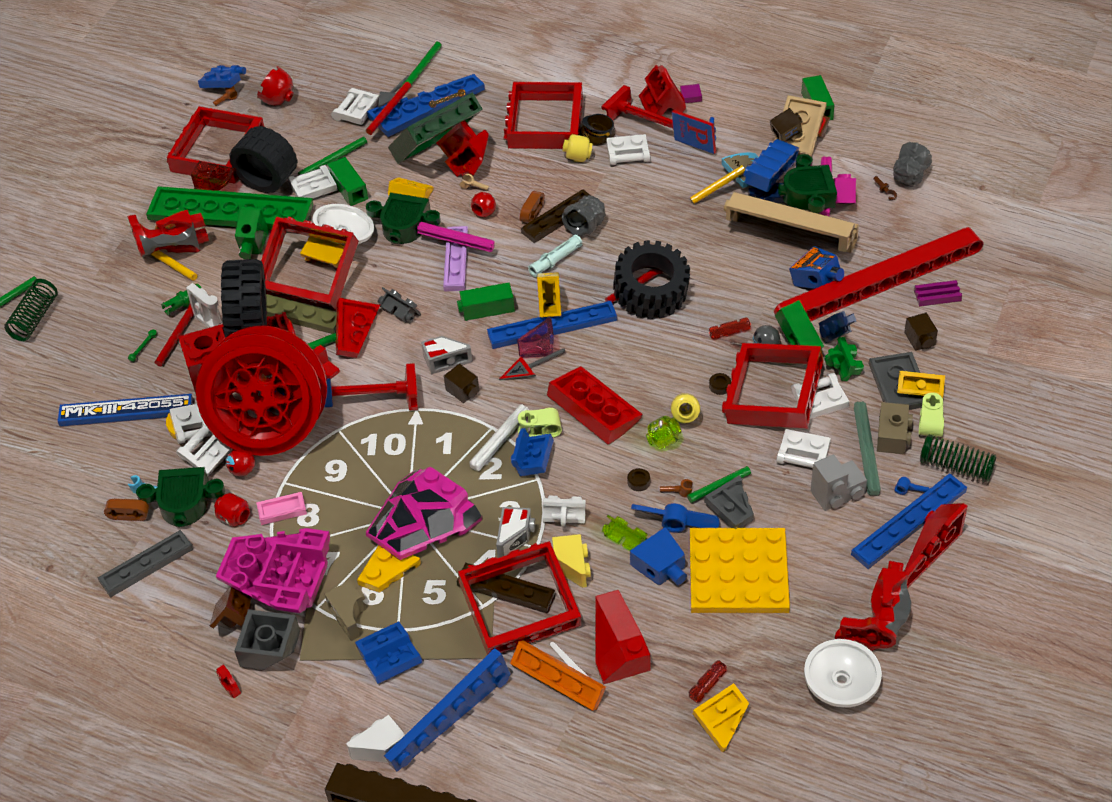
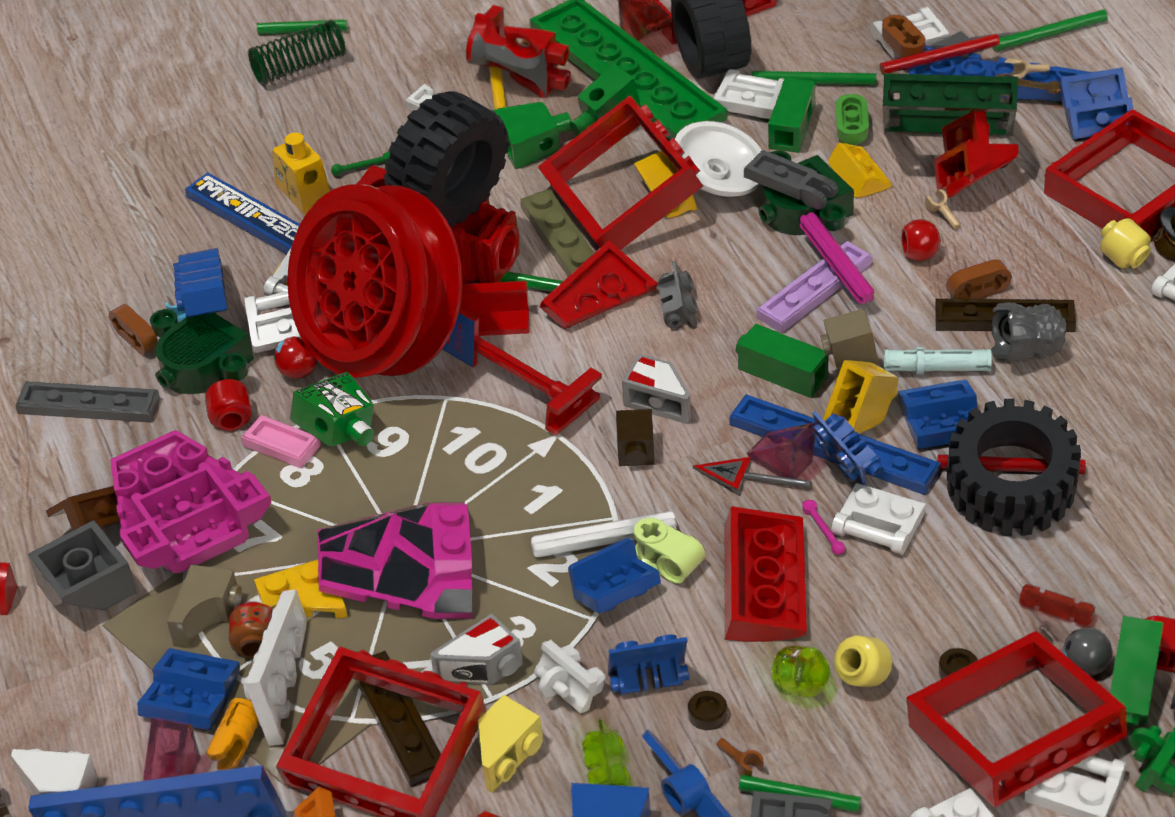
camera: 45 degrees right, 5 degrees down
none -> clear pink slope [143,717,201,781]
none -> blue brick [173,248,228,318]
none -> light orange hinge [206,698,259,771]
none -> dark orange head [229,601,273,659]
none -> white wing [244,590,307,746]
none -> yellow torso [272,132,330,215]
none -> green torso [290,372,374,447]
none -> white tile [405,84,434,111]
none -> green torso [493,102,572,169]
none -> blue hinge [607,634,689,695]
none -> dark grey hinge [744,150,839,210]
none -> dark pink hinge [802,500,846,555]
none -> blue hinge [813,411,883,486]
none -> dark tan arch [820,309,880,368]
none -> white plate [831,483,925,555]
none -> bright green plate [836,94,869,145]
none -> dark orange beam [882,15,926,58]
none -> blue slope [898,379,978,449]
none -> tan hand [1004,58,1050,79]
none -> blue slope [1058,67,1134,140]

